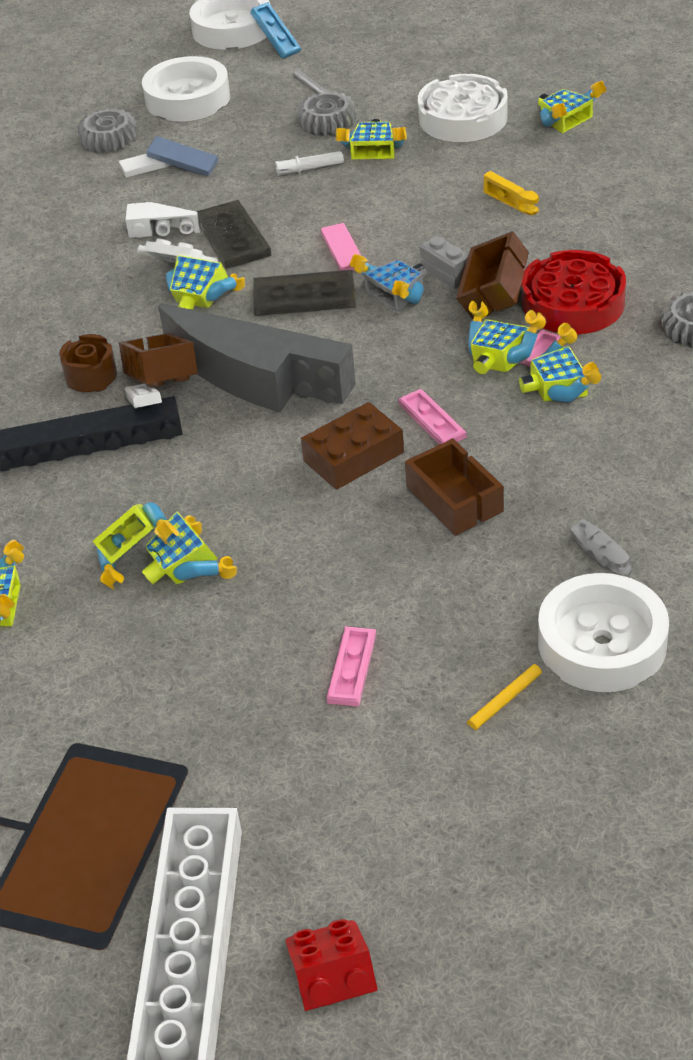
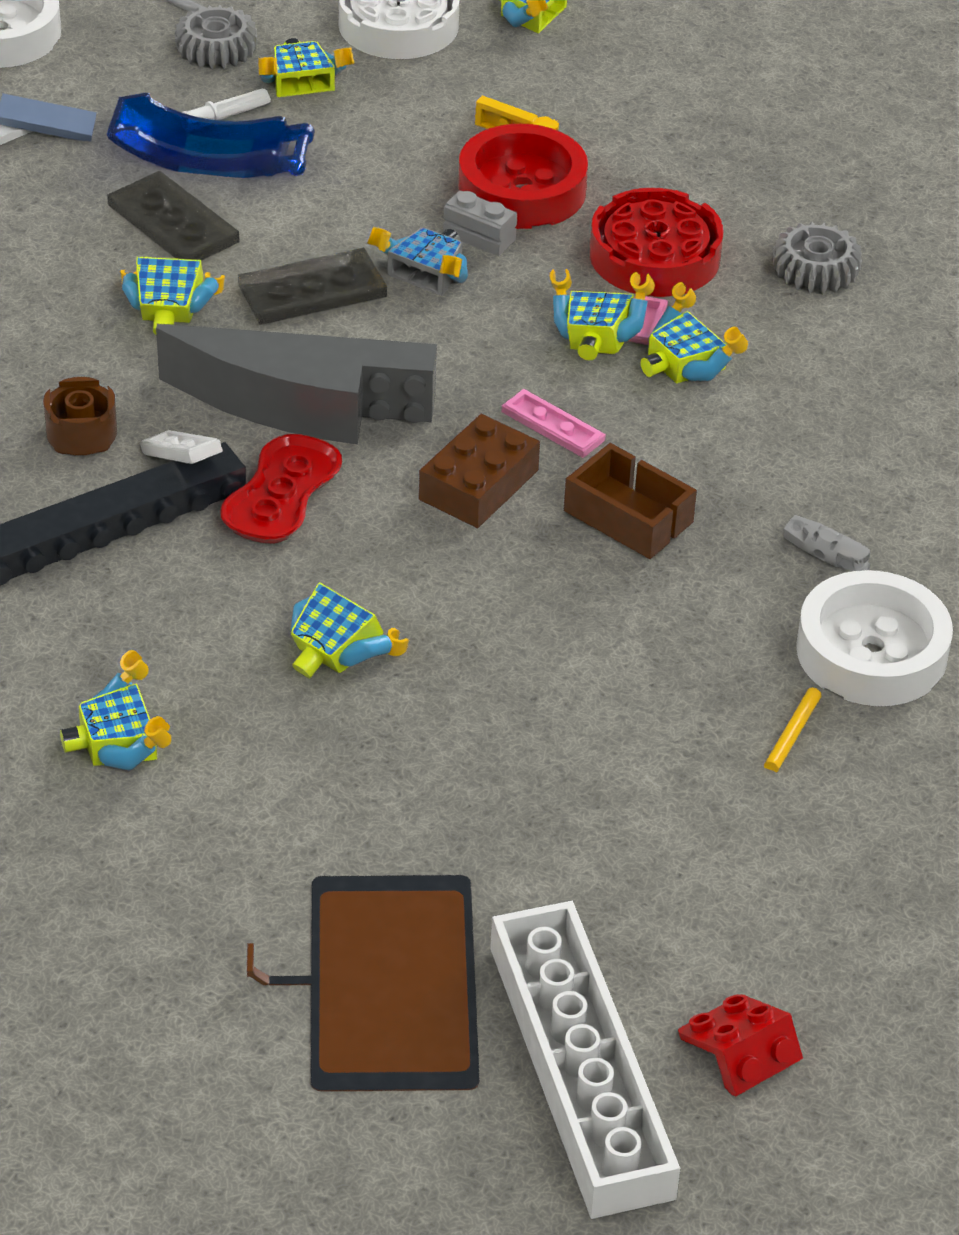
camera: 25 degrees left, 0 degrees up
torso [92,502,179,590] -> none
reddish brown piece [118,332,198,387] -> none
white slope [125,202,200,238] -> none
white plate [138,239,218,263] -> none
bright pink tile [321,223,361,273] -> none
bright pink tile [327,626,376,707] -> none
reddish brown piece [456,231,529,319] -> none
none -> clear blue windscreen [106,93,315,178]
none -> red plate [220,434,342,544]
none -> red brick [458,124,588,229]

